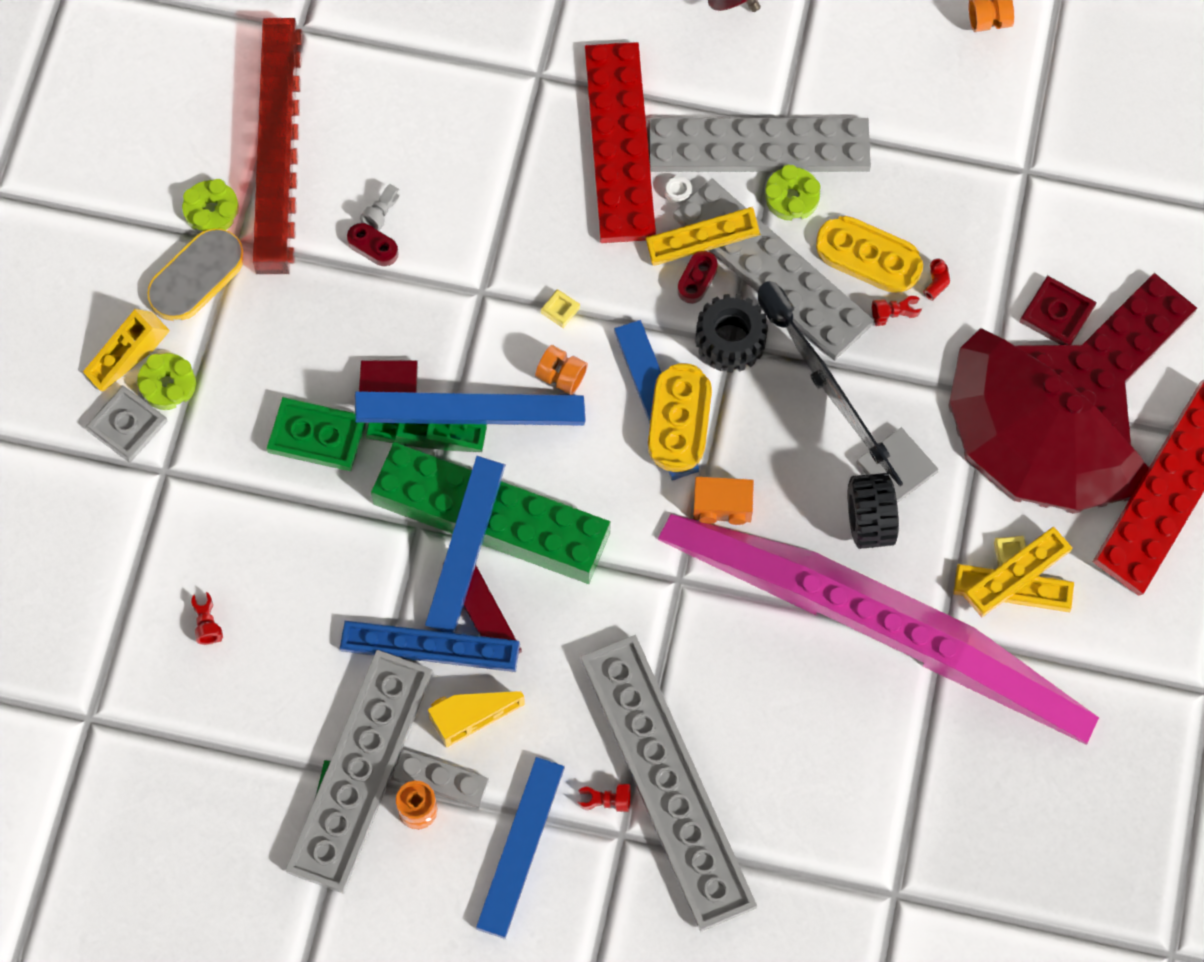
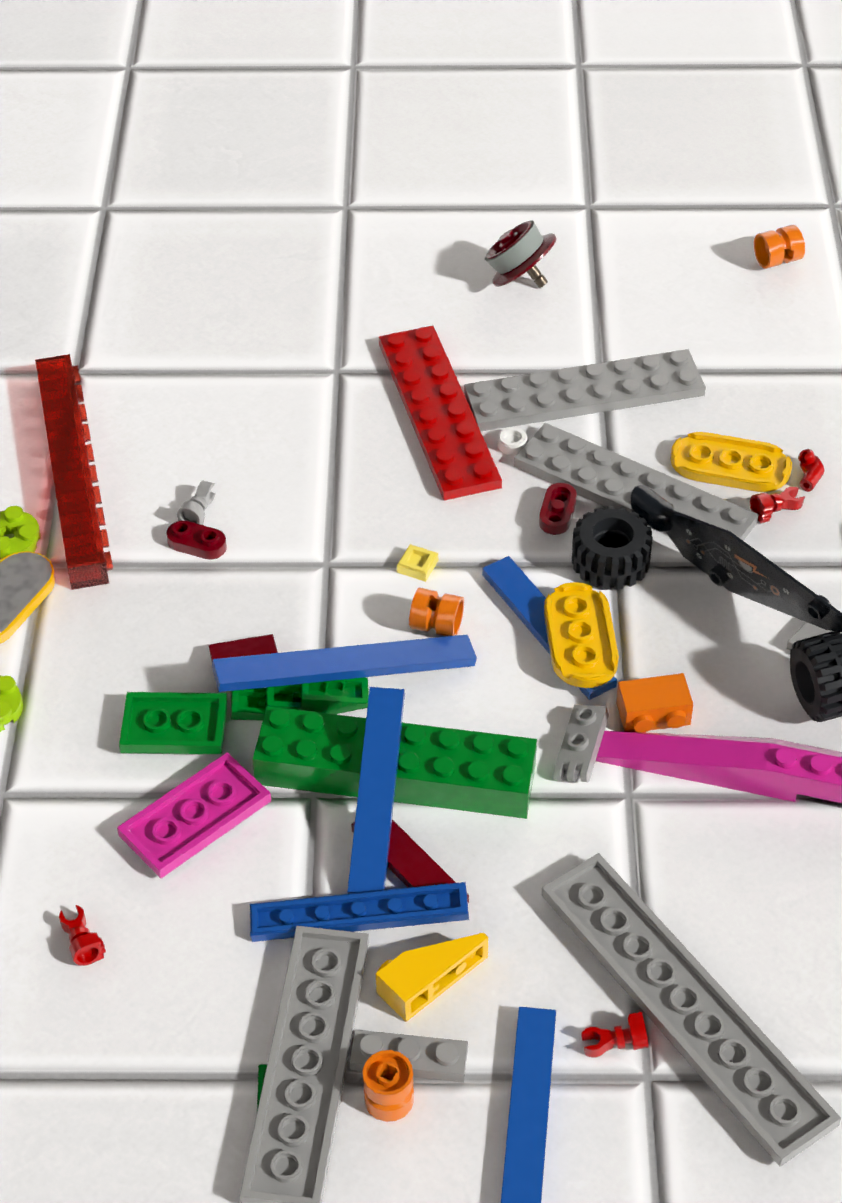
camera: 10 degrees left, 20 degrees down
yellow tile [645,206,761,266] -> none
lime plate [765,164,821,221] -> none
none -> dark pink plate [117,752,271,879]
none -> light grey hinge [554,704,609,783]

